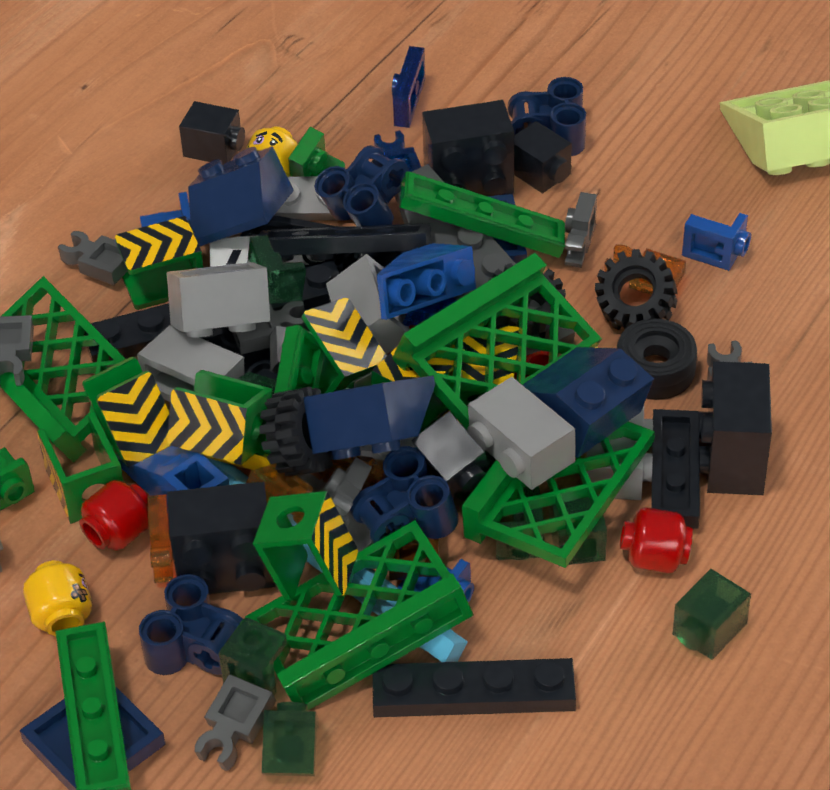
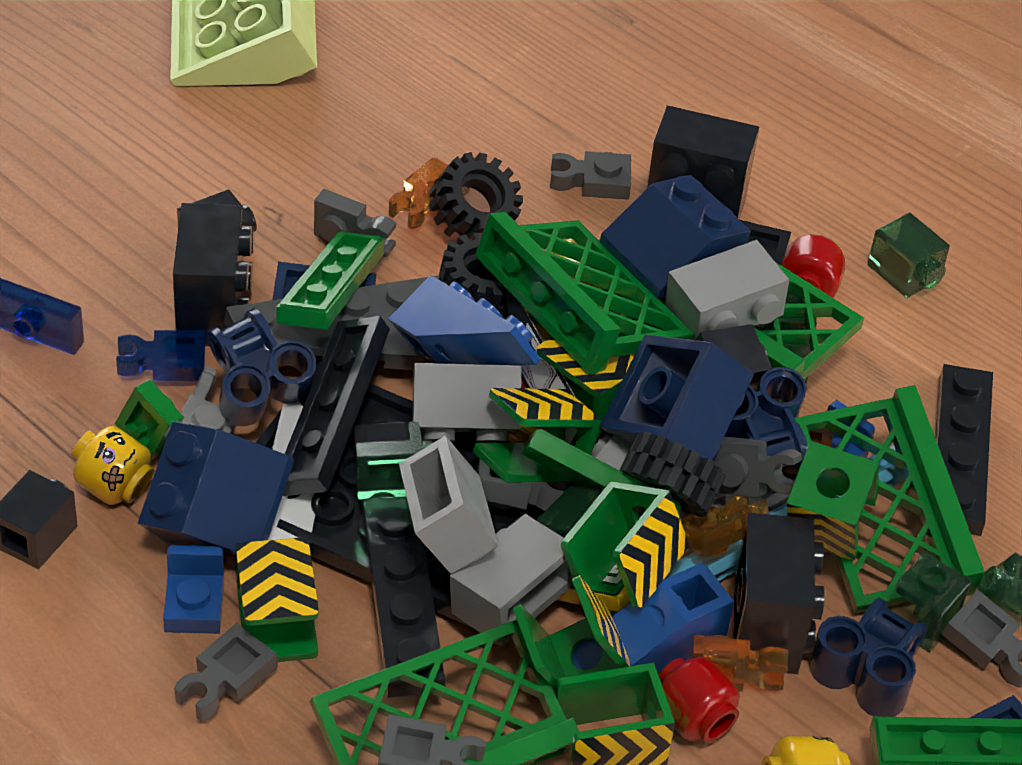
camera: 85 degrees left, 0 degrees up
dark blue piece [507,77,586,156] -> none
black tyre [617,319,697,400] -> none
blue bracket [682,213,752,271] -> none

